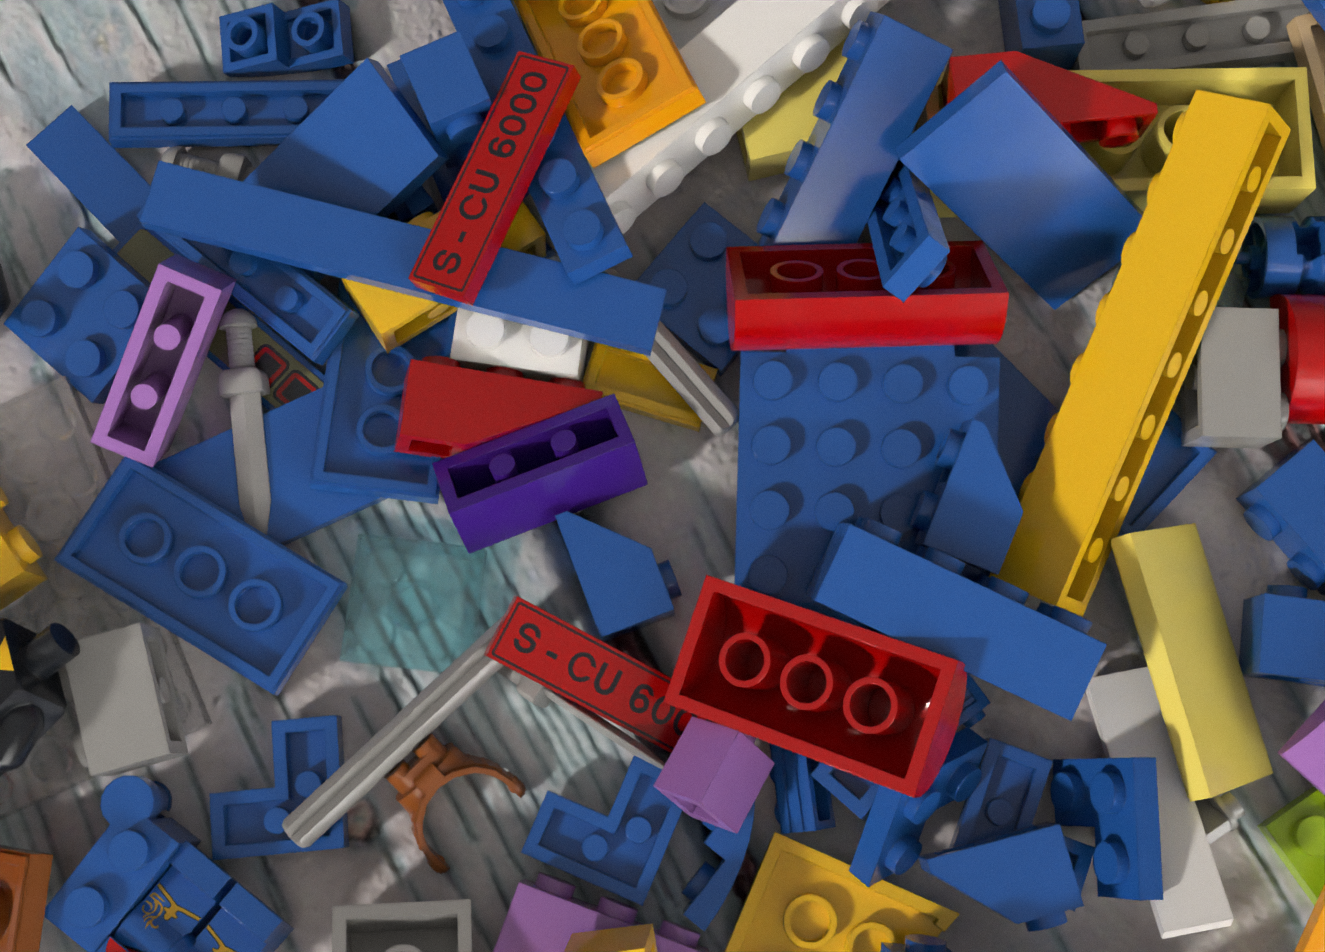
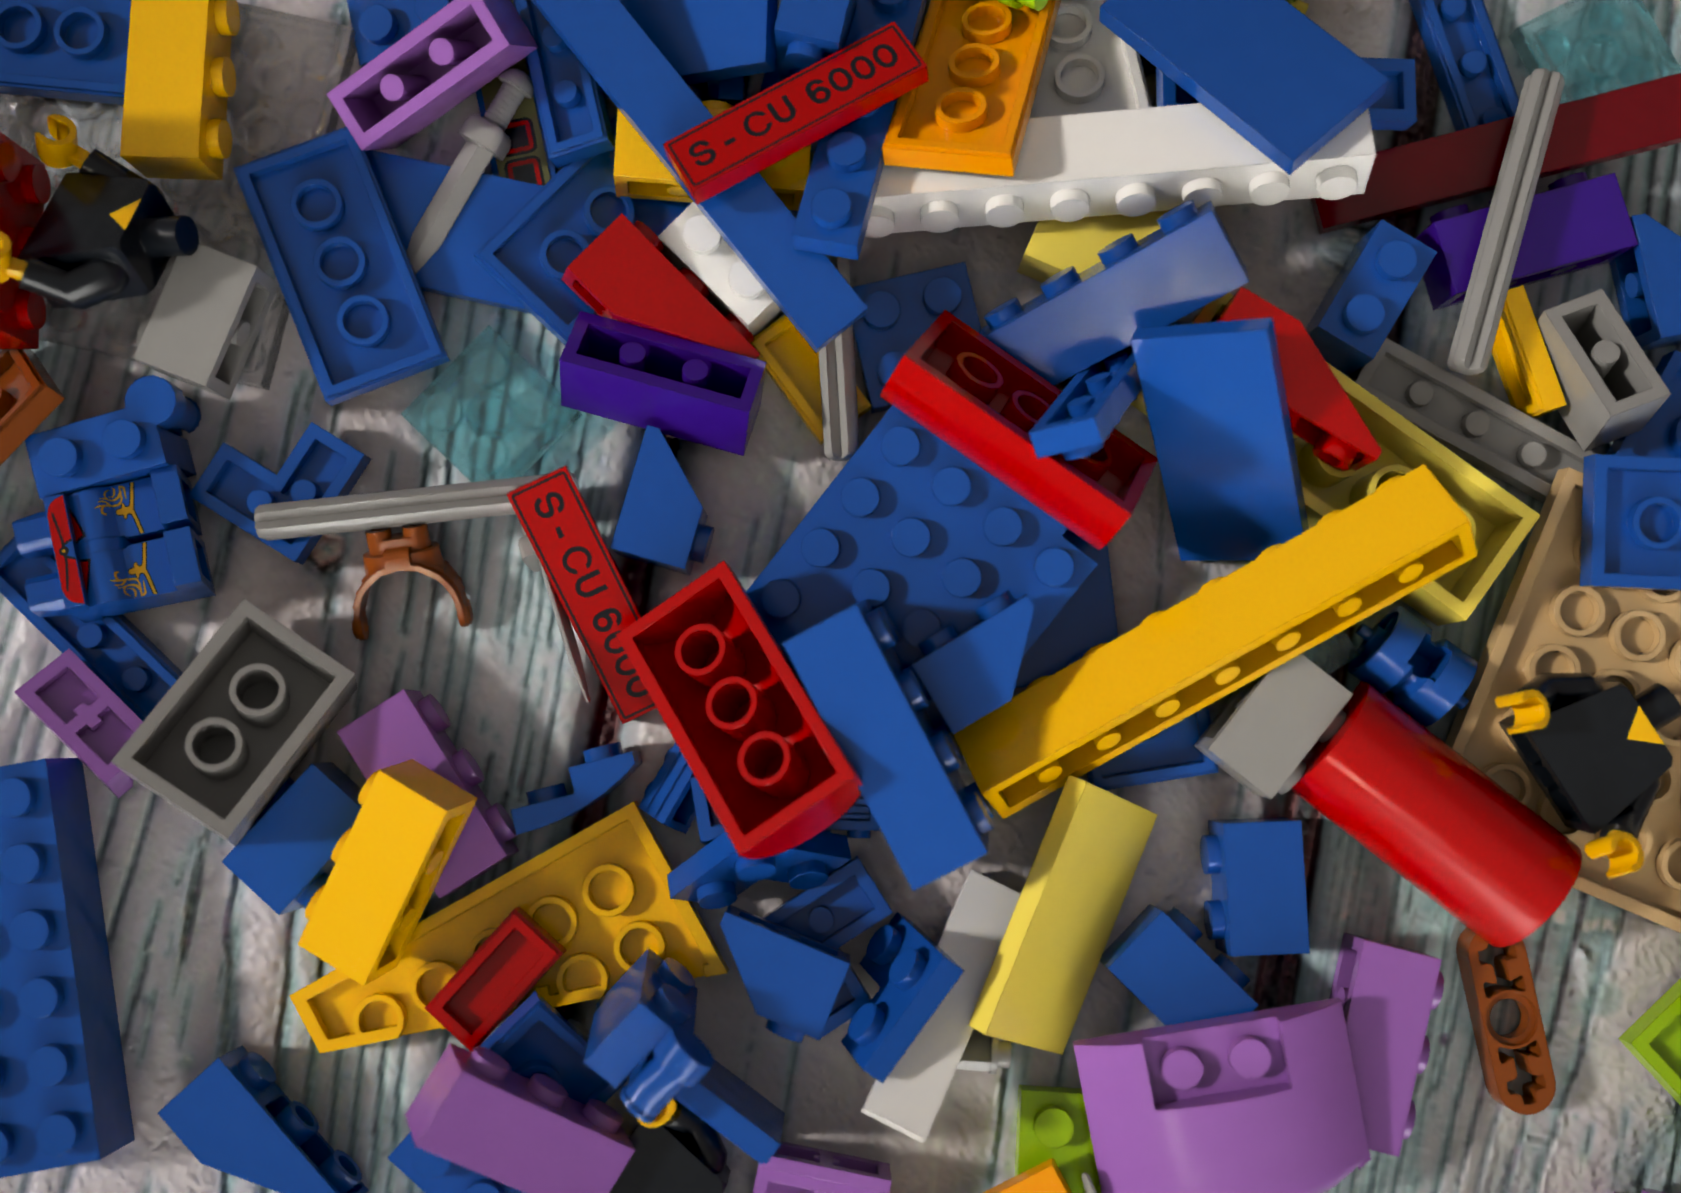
camera: 30 degrees right, 5 degrees up
blue plate [521,755,682,906] -> none
medium lavender brick [653,716,775,834] -> none

